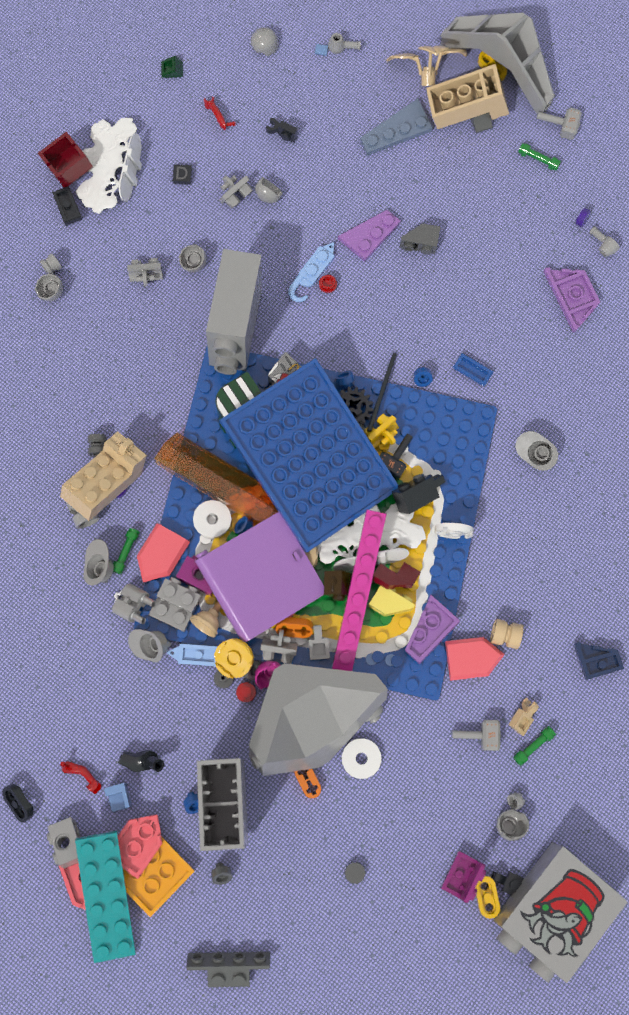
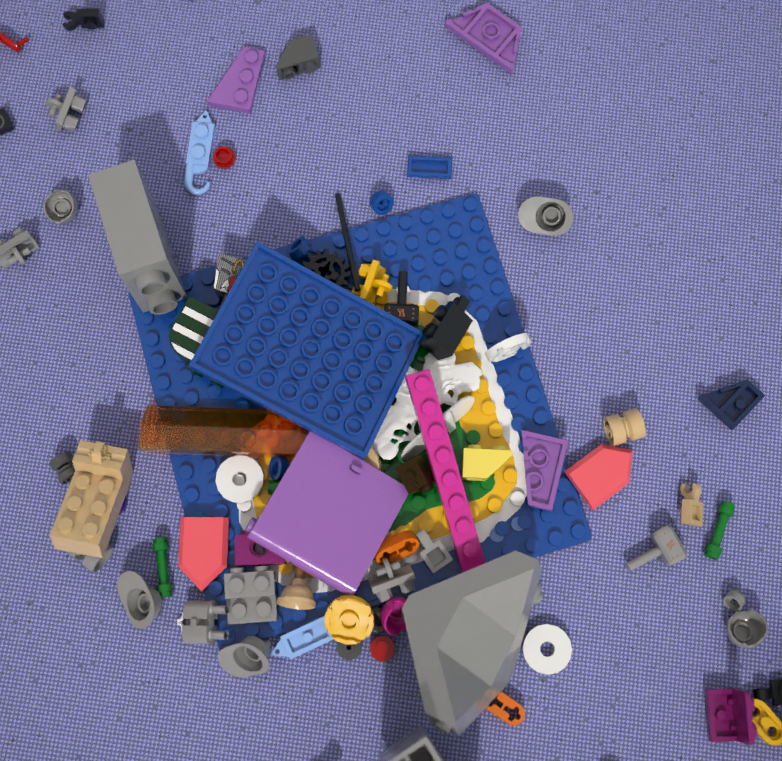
camera: 25 degrees left, 0 degrees up
light grey hair [255,177,283,204] -> none
dark red tile [372,562,421,589] -> none

